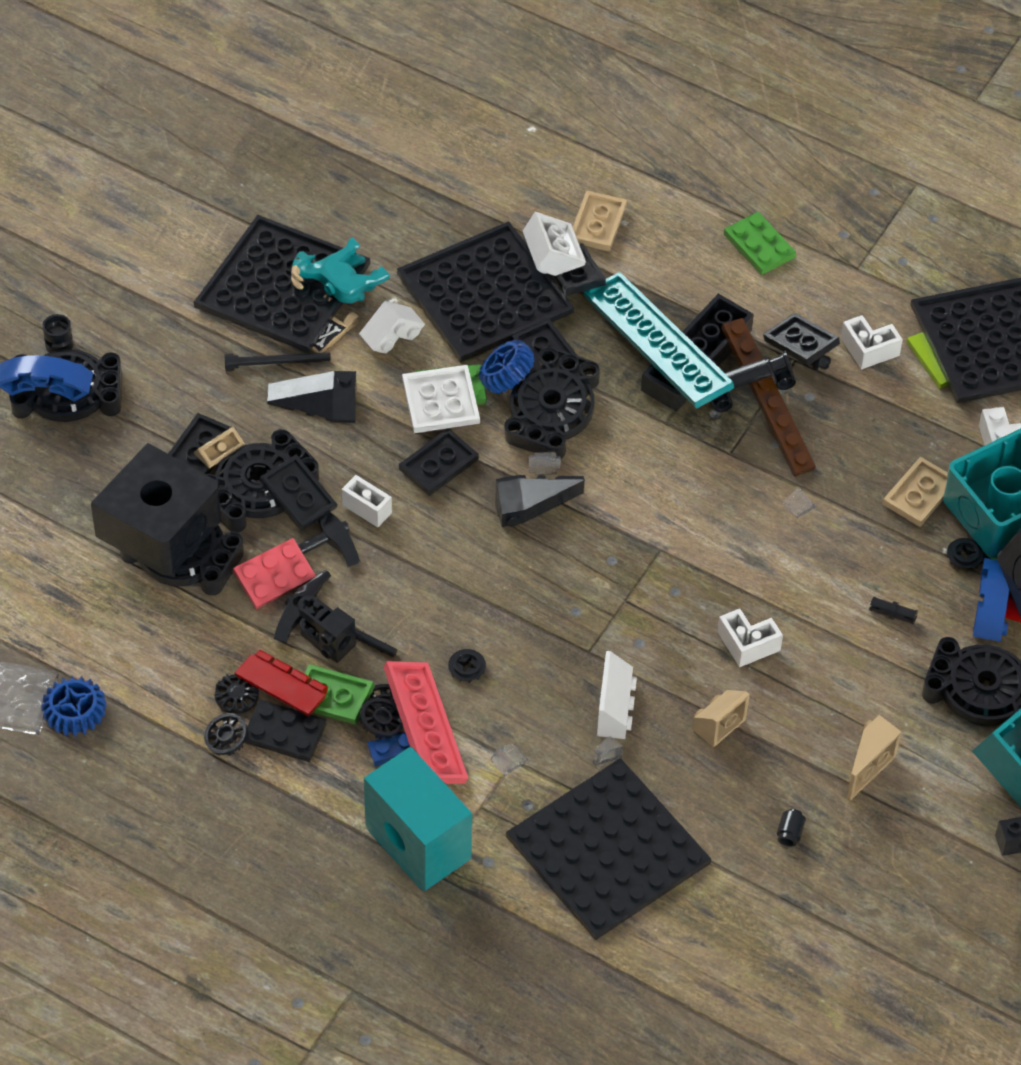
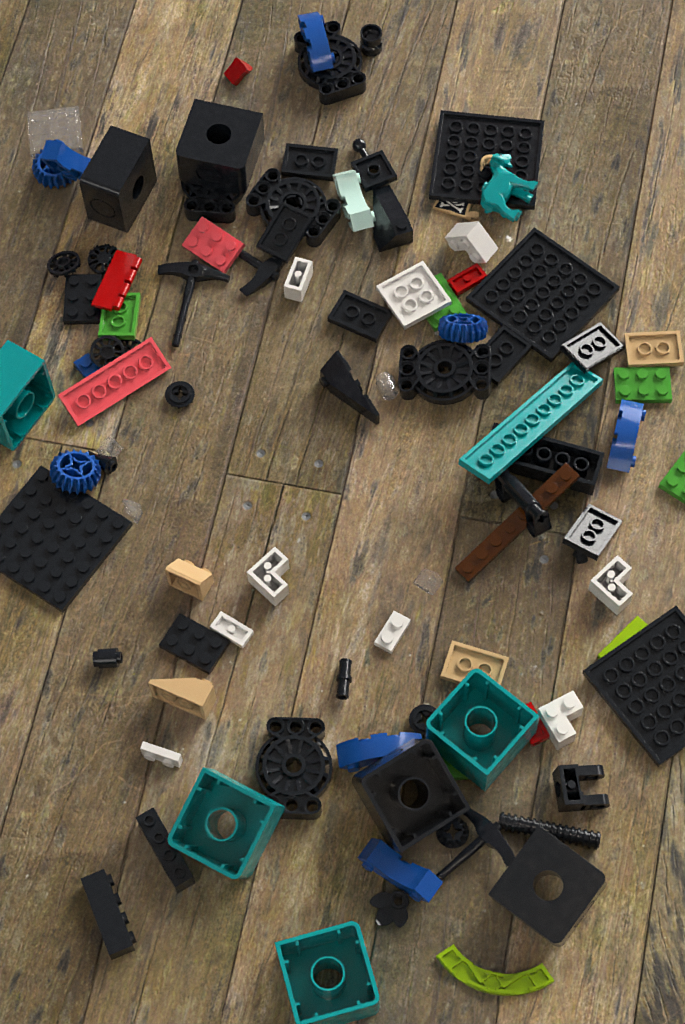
camera: 75 degrees right, 10 degrees up
tan slope [194,426,245,468] -> none
black piece [224,352,331,371] -> none
black brick [298,596,356,663] -> none
white slope [523,212,586,276] -> none
white slope [597,651,637,739] -> none
none -> blue brick [41,139,91,182]
none -> blue gear [49,449,101,495]
none -> black piece [79,125,157,233]
none -> black cone [87,450,118,474]
none -> white plate [140,741,183,768]
none -> black plate [159,613,230,675]
none -> white plate [210,611,254,649]
none -> red tile [223,57,252,86]
none -> light aqua brick [333,170,376,232]
none -> black plate [350,138,397,192]
none -> white plate [374,611,411,654]
none -> red plate [447,263,487,296]
none -> blue brick [607,399,646,473]
none -> bright green plate [613,367,672,404]

